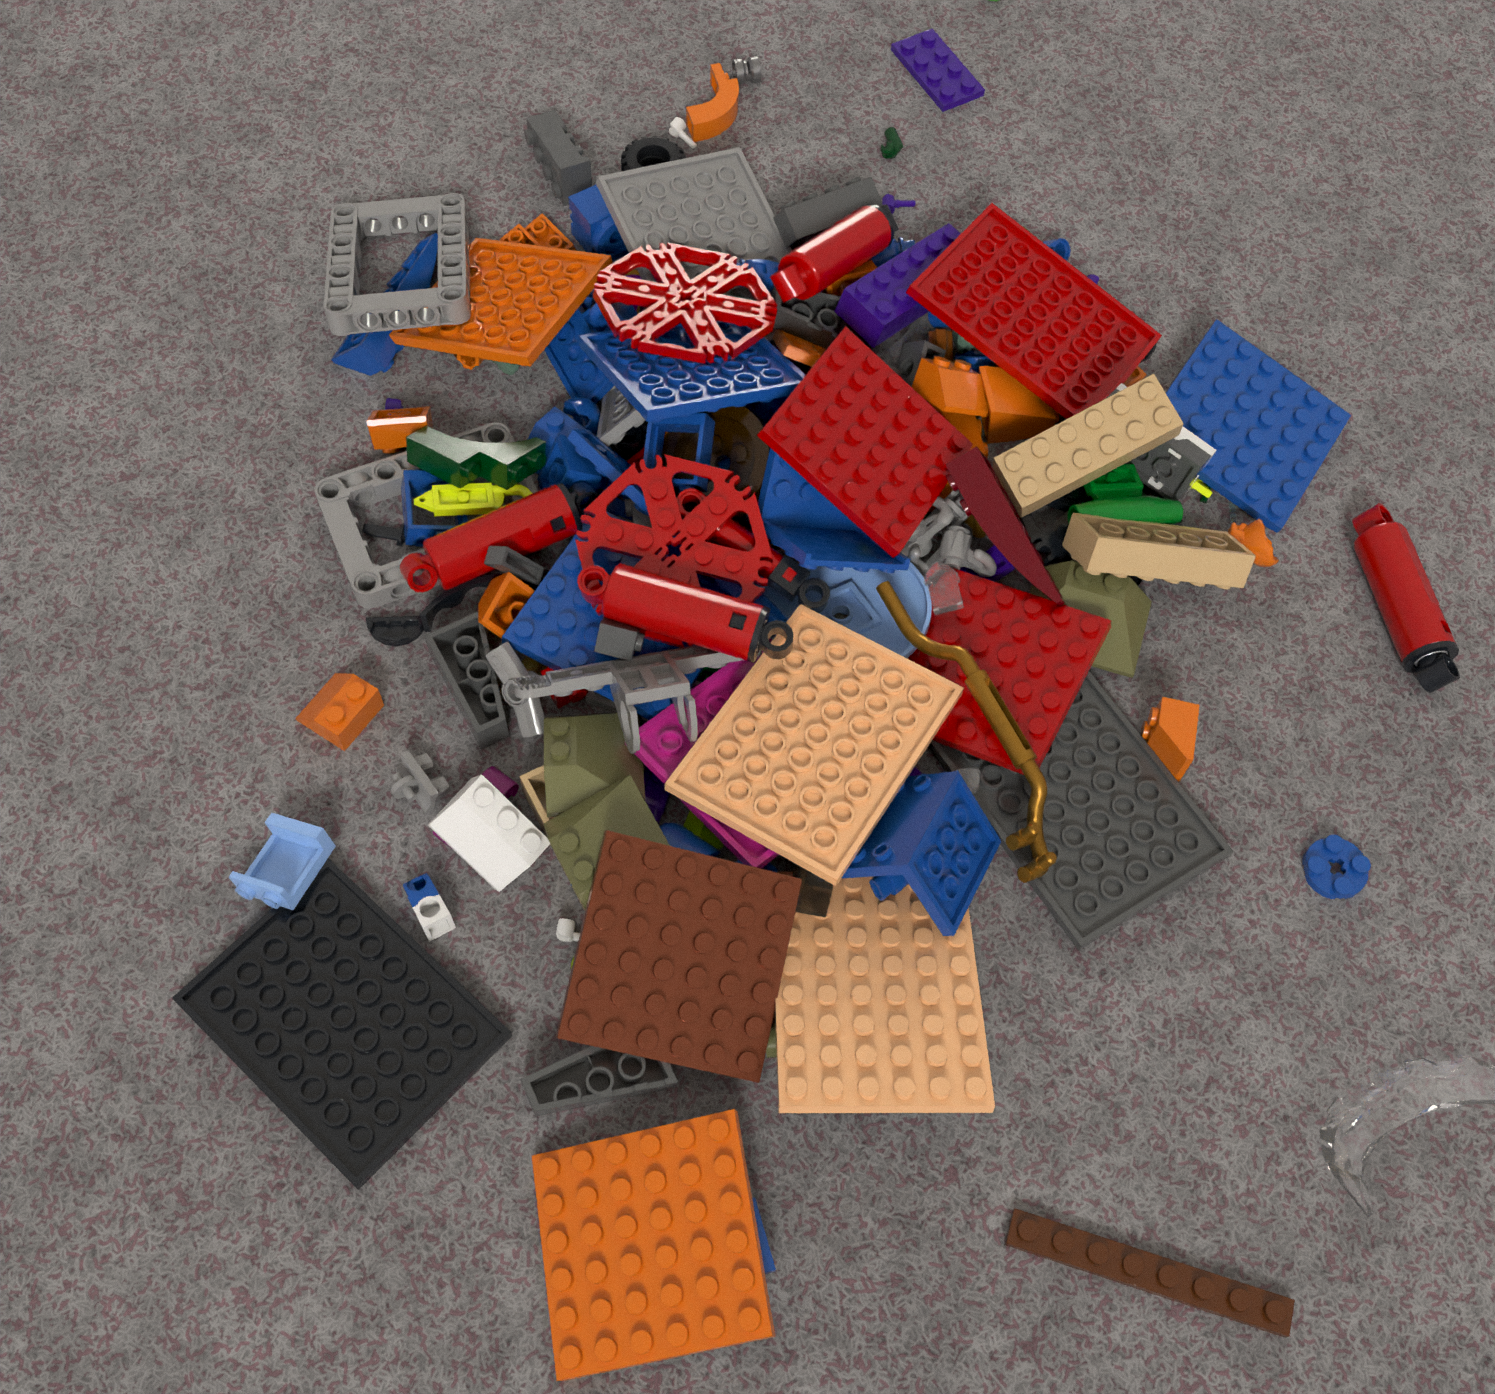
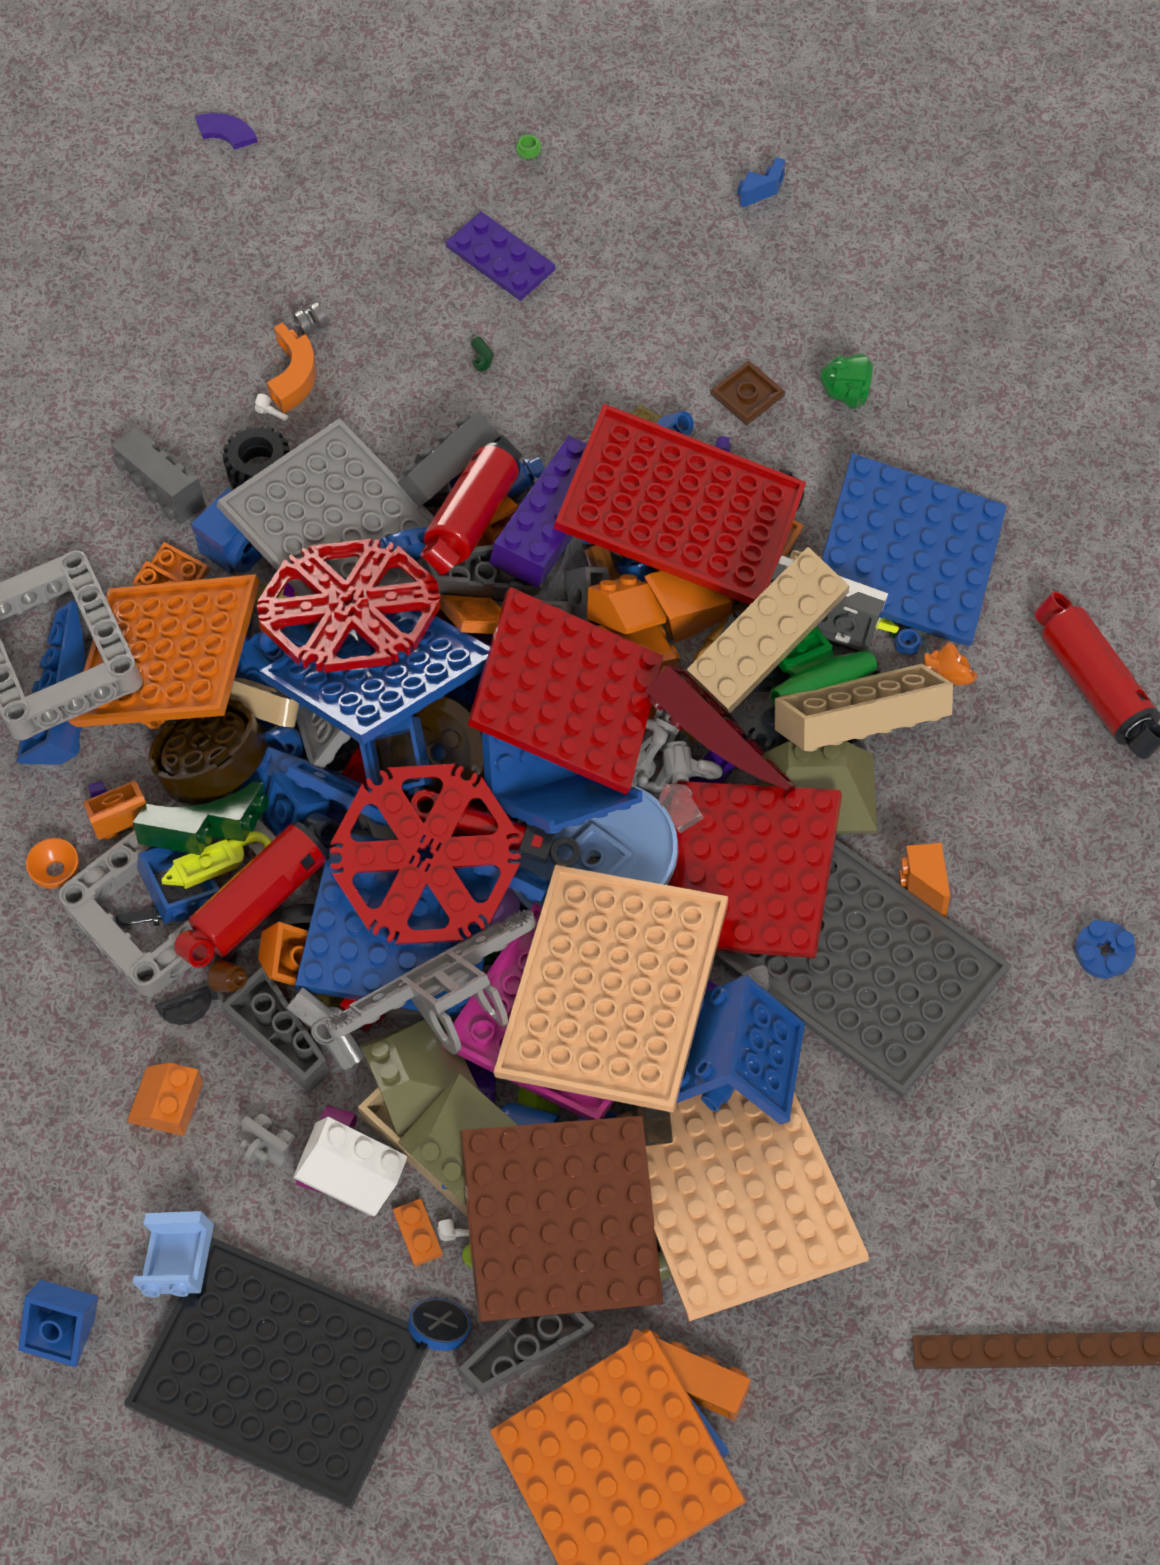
camera: 10 degrees left, 0 degrees up
white leg [402,873,456,942] -> none
dark grey piece [484,546,544,585] -> none
red piece [577,563,794,663] -> none
dark grey brick [594,617,645,661] -> none
pearl gold piece [876,581,1057,883] -> none
dark purple hand [882,194,916,214] -> none
none -> blue slope [18,1280,98,1367]
none -> orange piece [26,838,79,889]
none -> dark brown brick [148,699,267,804]
none -> reddish brown hat [208,960,247,992]
none -> tan beam [229,678,299,727]
none -> orange plate [392,1198,443,1267]
none -> tile [408,1298,471,1351]
none -> orange brick [627,1328,751,1421]
none -> reddish brown tile [710,360,785,426]
none -> blue slope [737,157,785,207]
none -> green helmet [820,353,873,409]
none -> blue plate [894,629,922,655]

